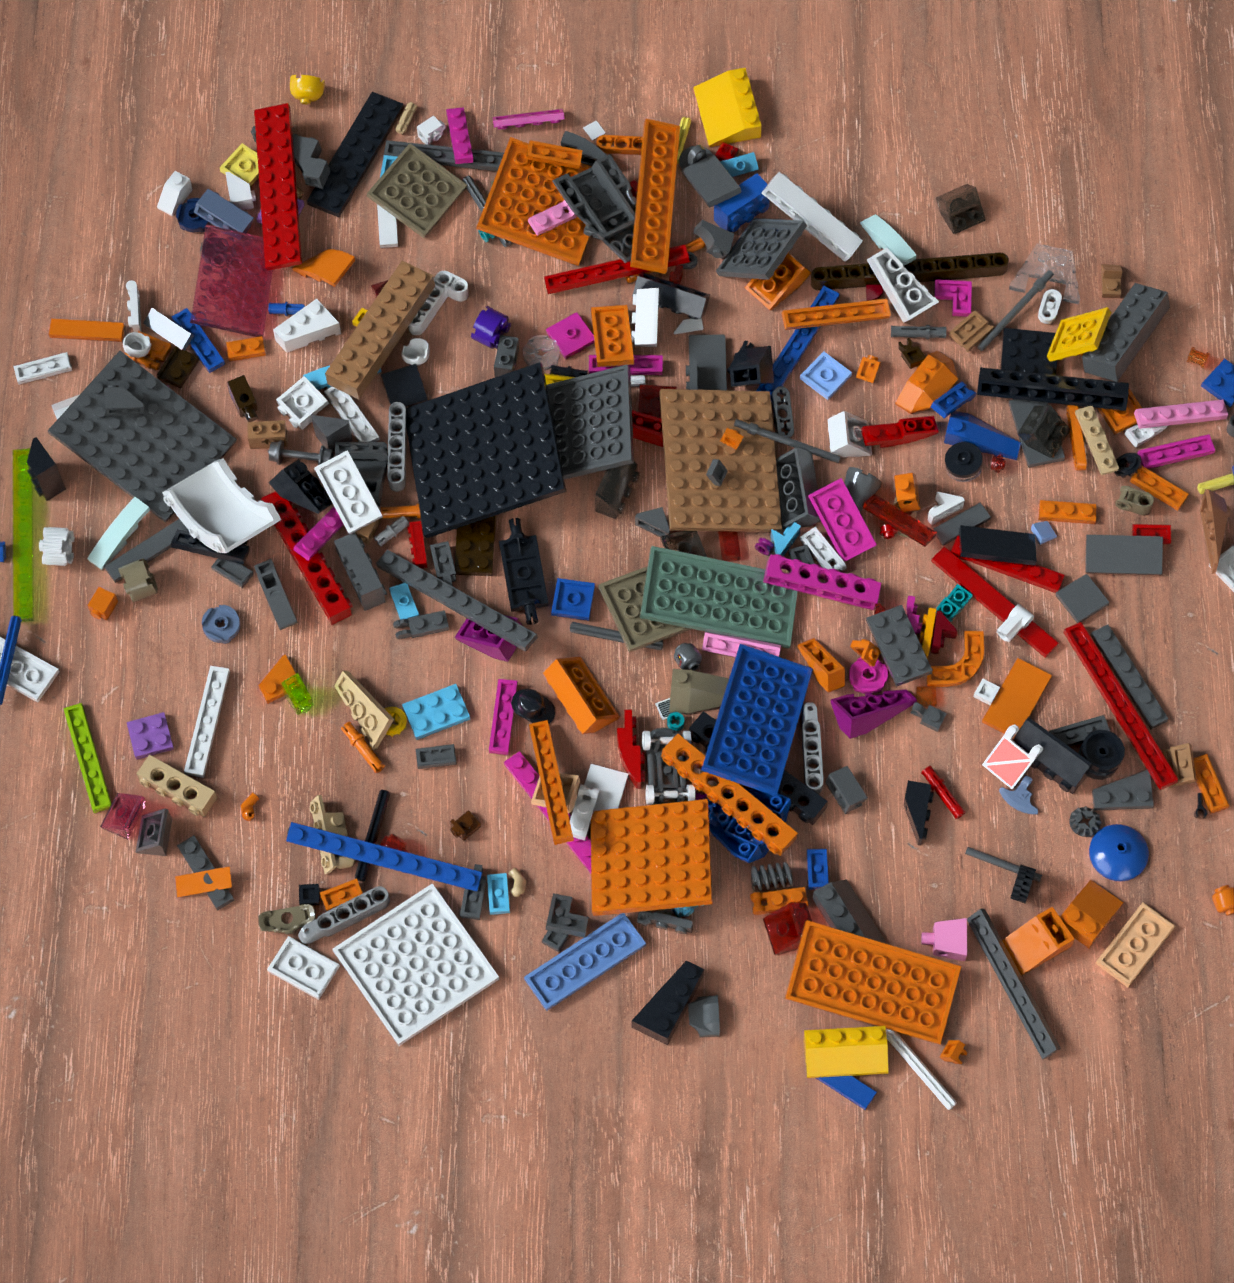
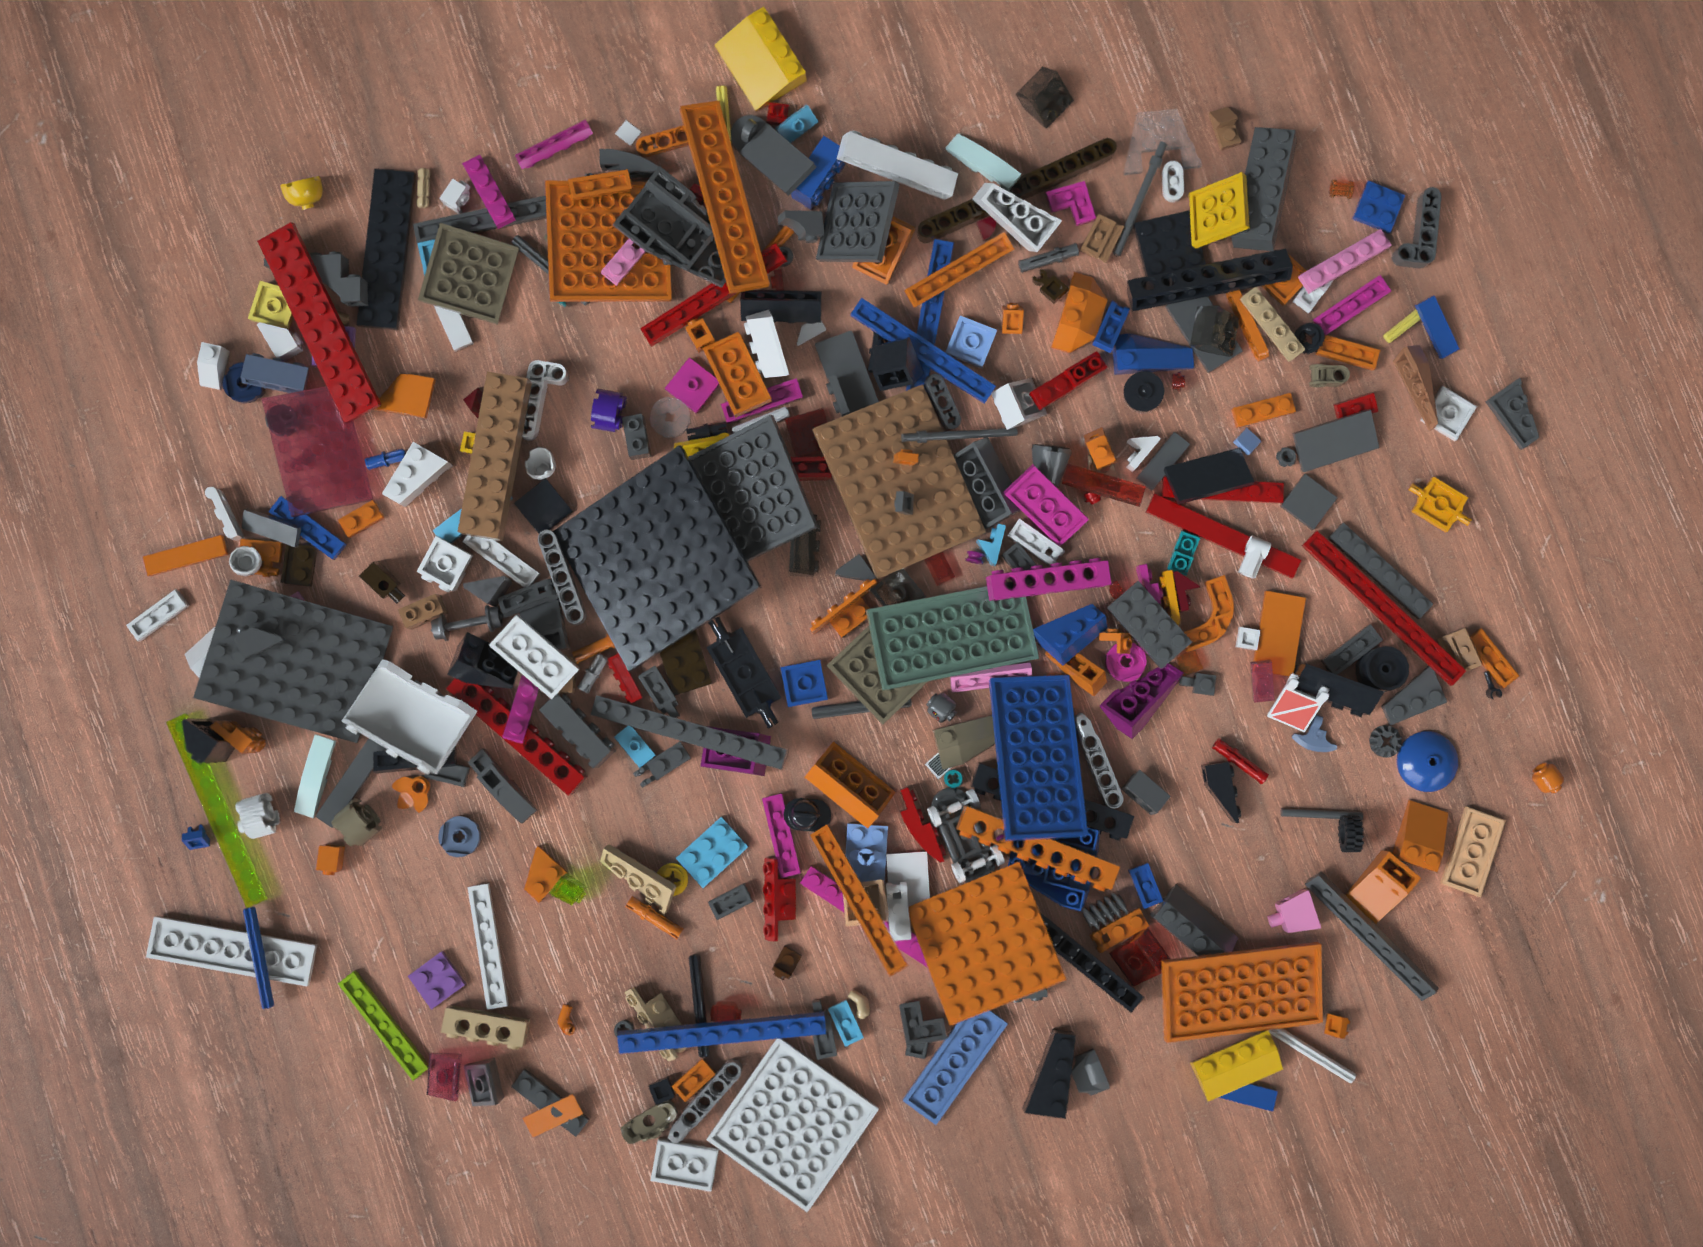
camera: 25 degrees left, 20 degrees up
none -> orange plate [210,721,266,754]
none -> orange plate [392,776,430,813]
none -> orange brick [685,318,715,353]
none -> red bracket [763,858,796,942]
none -> orange bracket [810,578,877,638]
none -> light blue plate [845,823,888,882]
none -> blue plate [850,298,996,404]
none -> blue wedge [1033,604,1107,666]
none -> black brick [1040,912,1144,1013]
none -> clear pink plate [1250,660,1275,703]
none -> dark grey plate [1276,447,1296,467]
none -> light orange plate [1408,477,1472,532]

